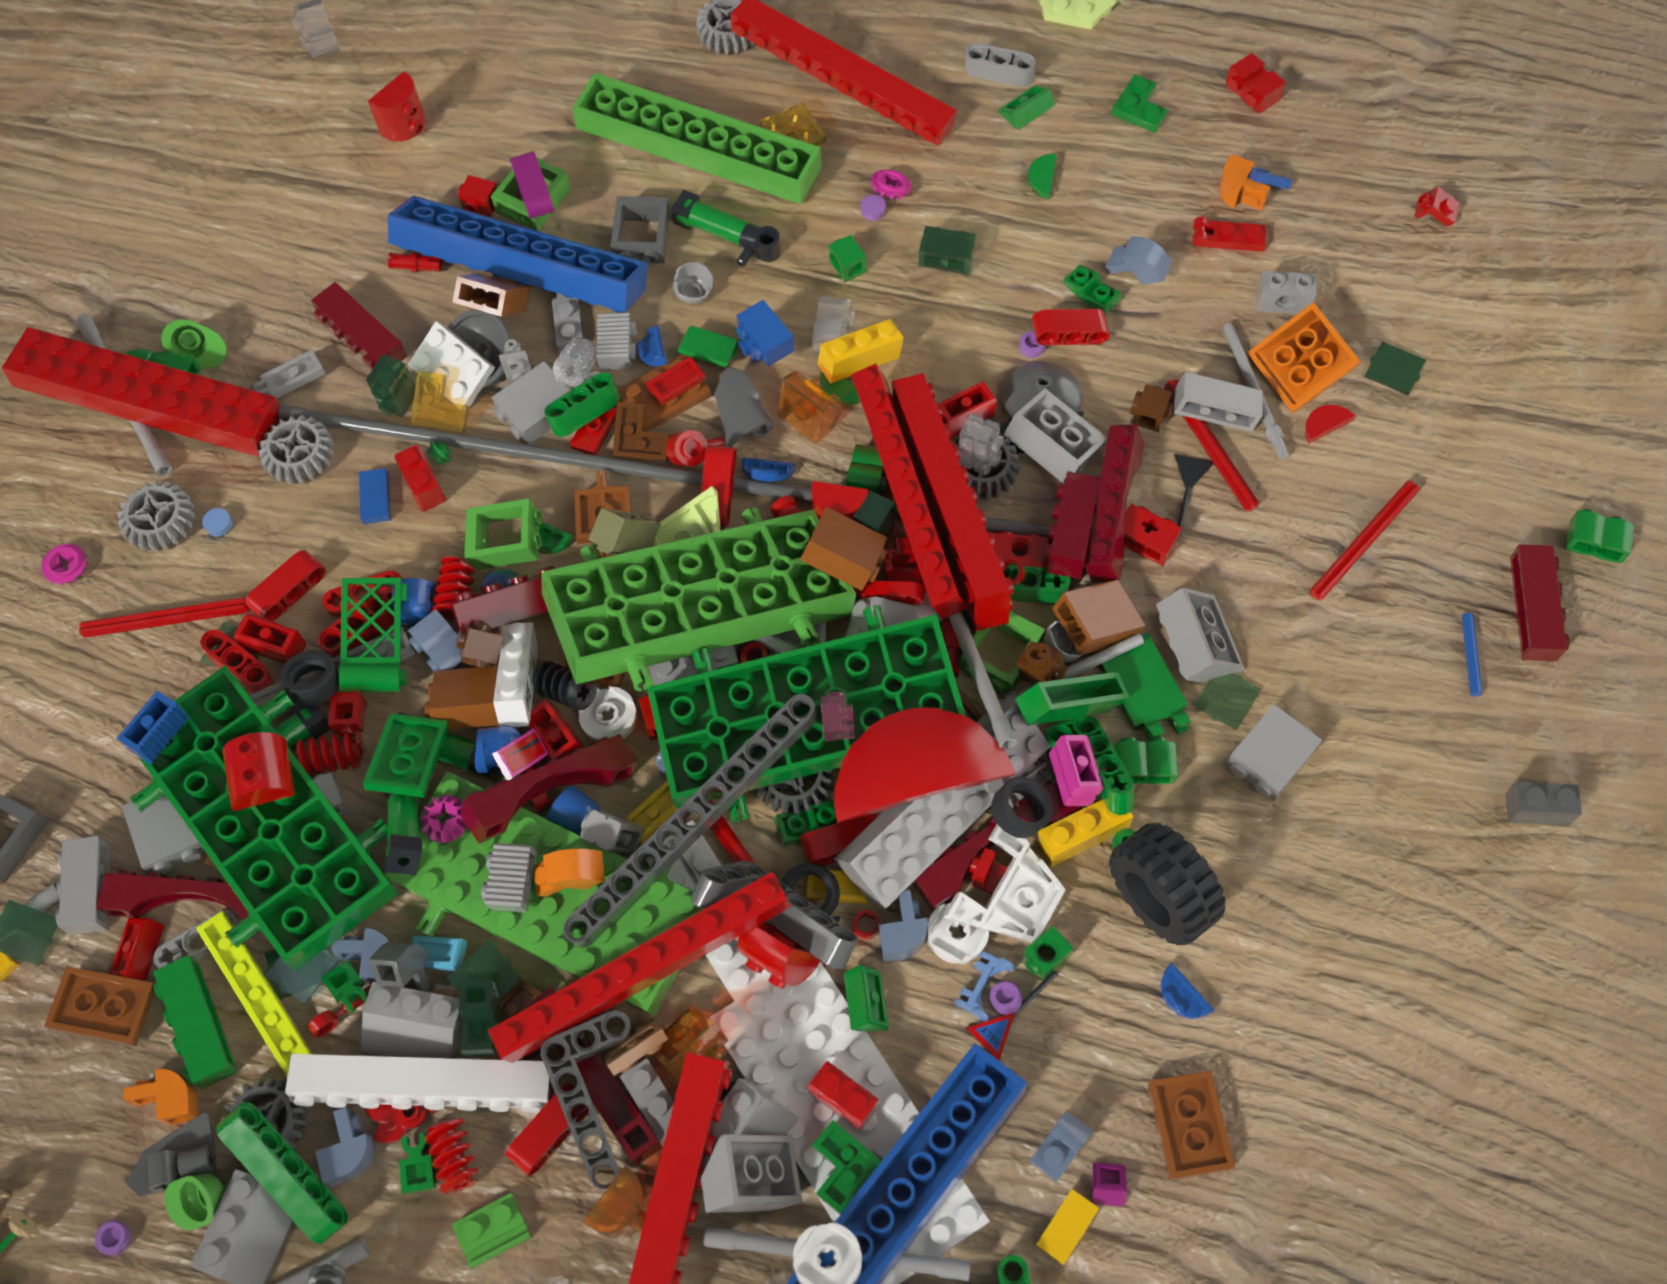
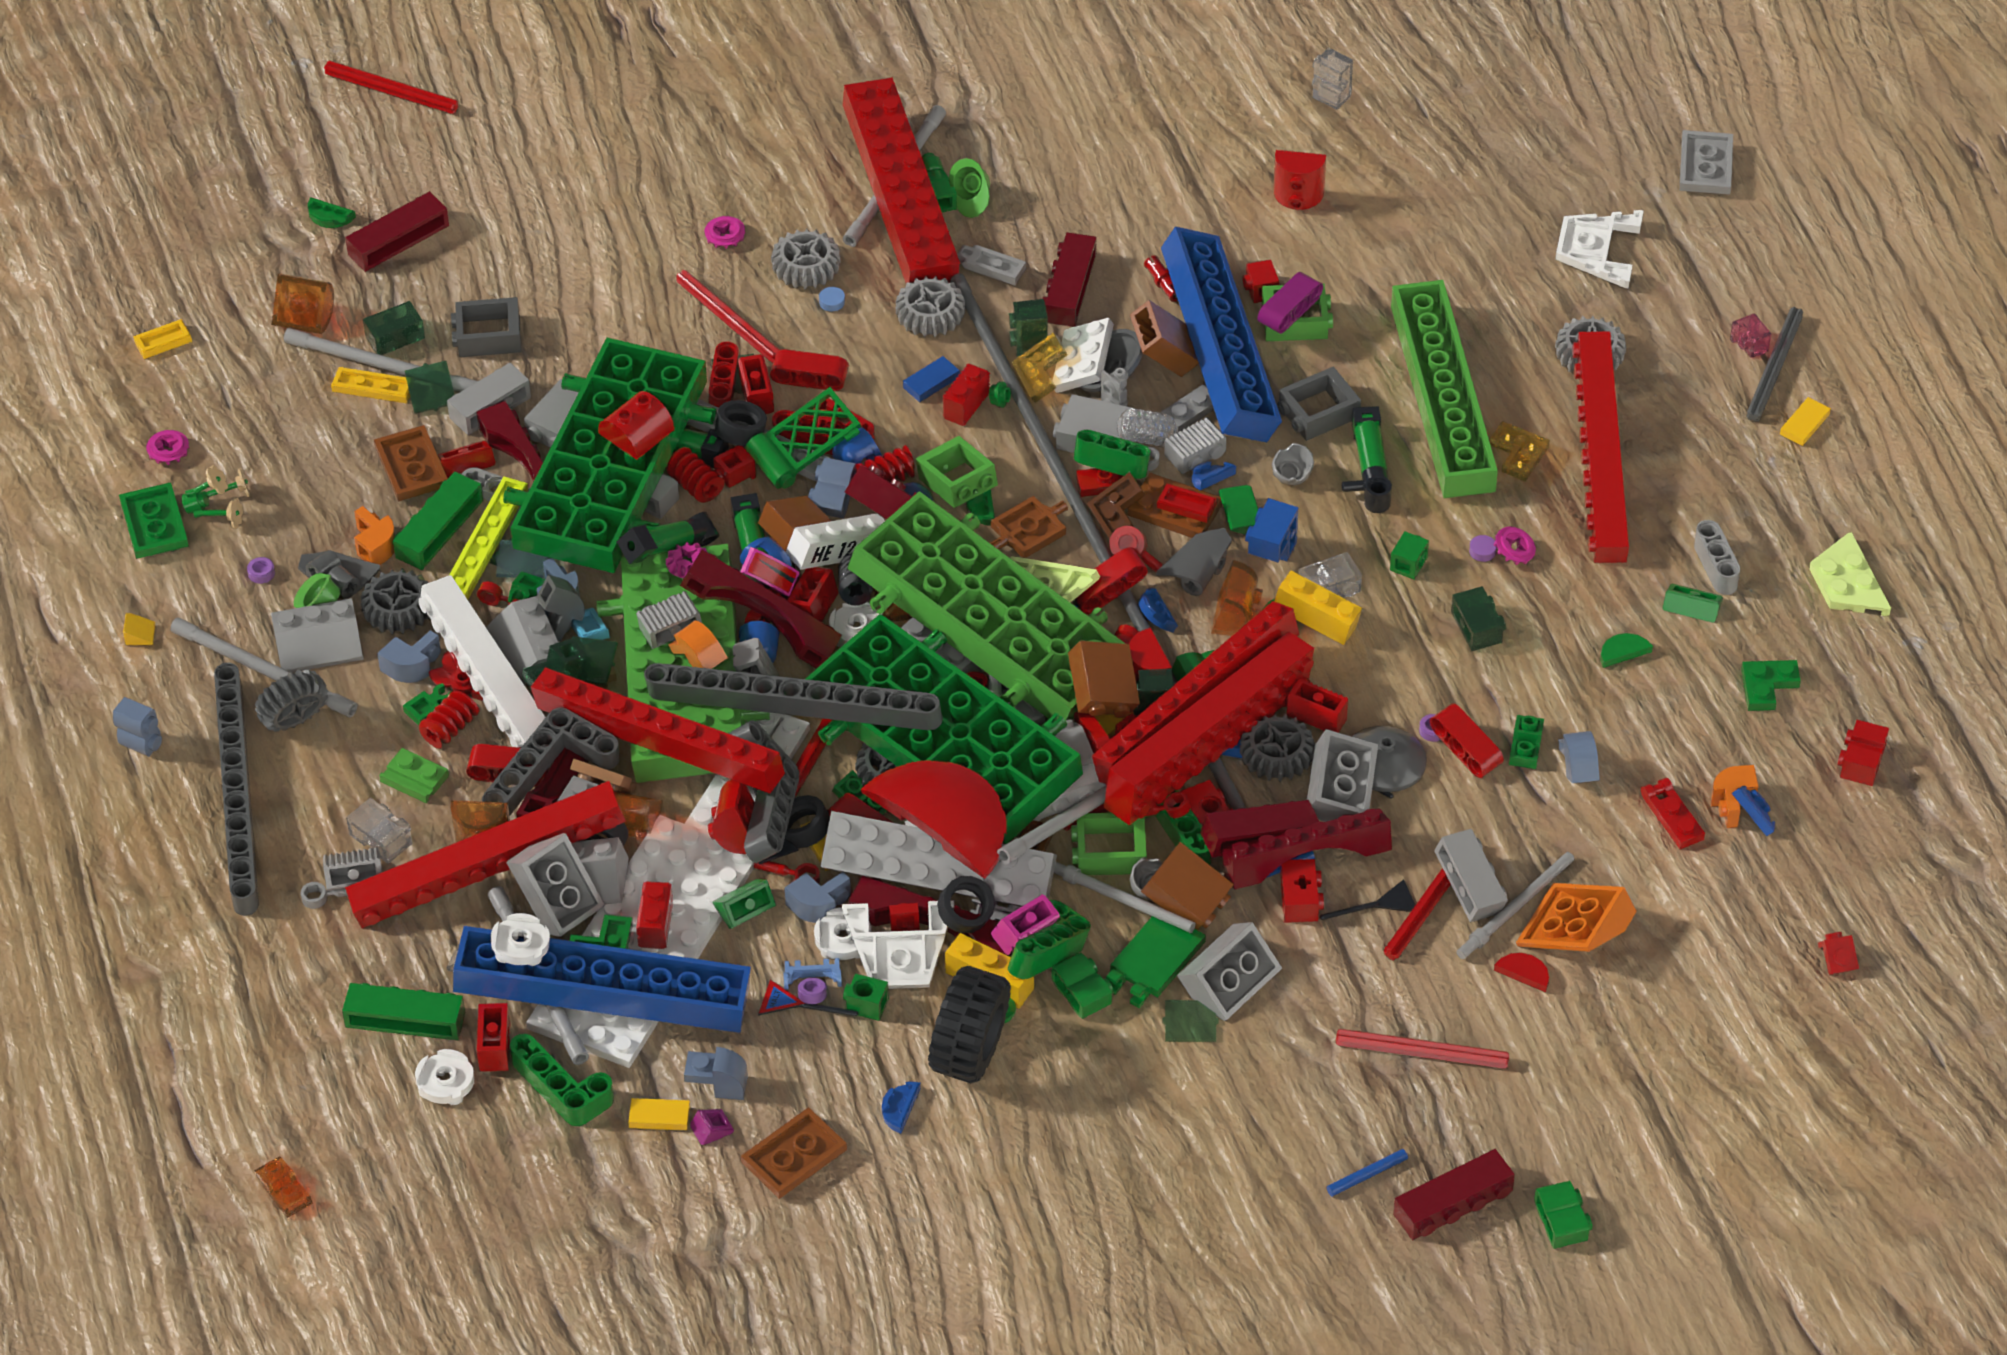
camera: 55 degrees right, 15 degrees down
blue brick [116,690,189,764] -> none
green beam [216,1102,348,1244] -> none
green plate [363,713,449,798] -> none
reddish brown brick [456,622,504,668] -> none
olive brick [588,508,661,555] -> none
clear pink brick [821,692,855,741] -> none
clear brick [959,414,1004,475] -> none
green brick [1016,672,1130,726] -> none
reddish brown brick [1017,641,1066,685] -> none
reddish brown brick [1130,384,1174,433] -> none
light grey brick [1226,704,1322,801] -> none
light grey brick [1256,271,1316,314] -> none
clear green piece [1364,341,1426,395] -> none
dark grey brick [1505,782,1582,825] -> none

